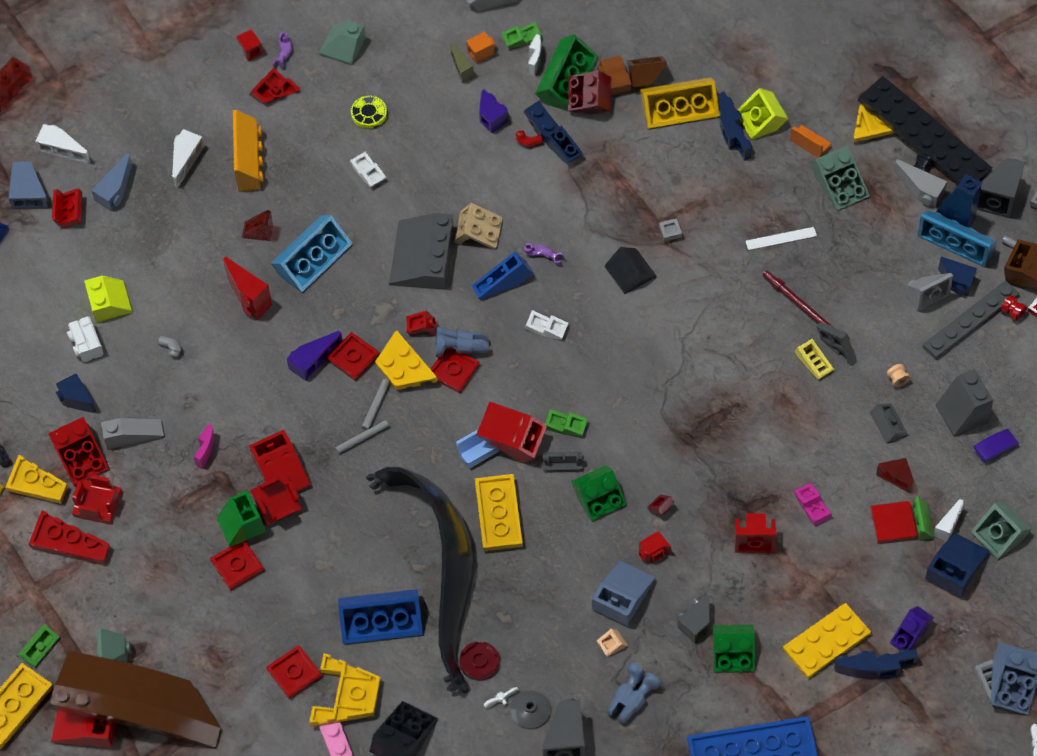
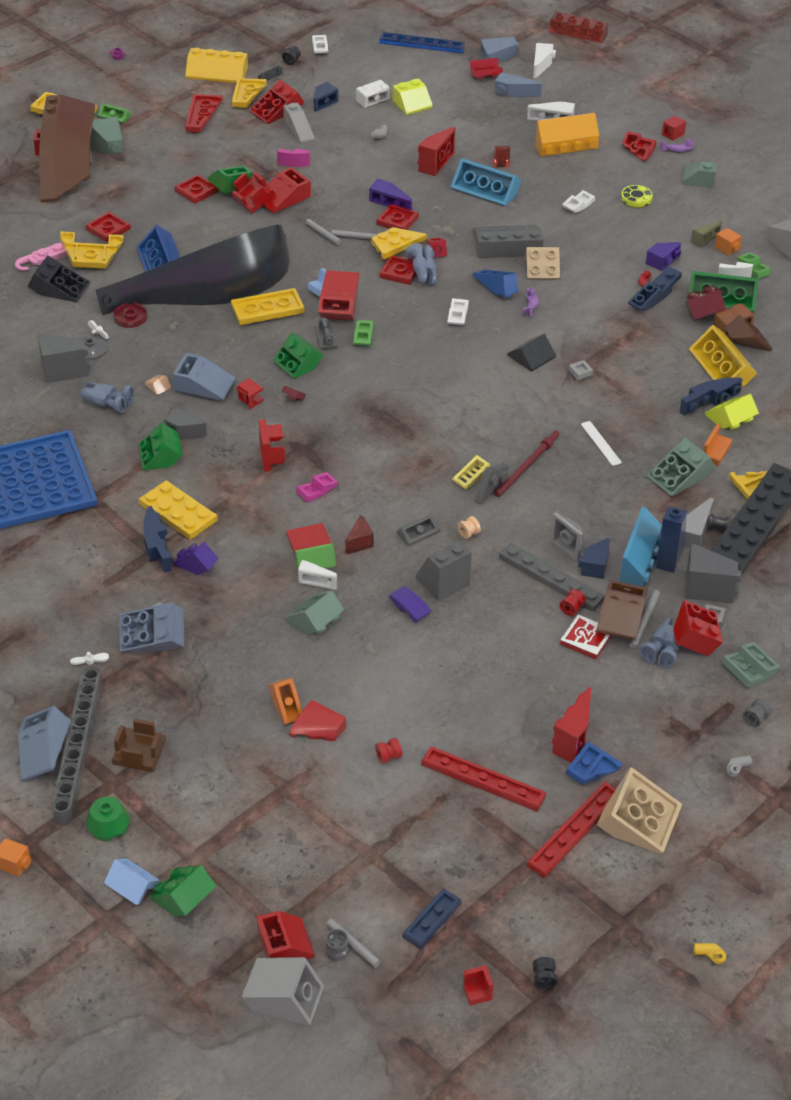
camera: 75 degrees right, 15 degrees down
red panel [72,475,122,525] -> none
dark blue slope [925,532,989,598] -> none

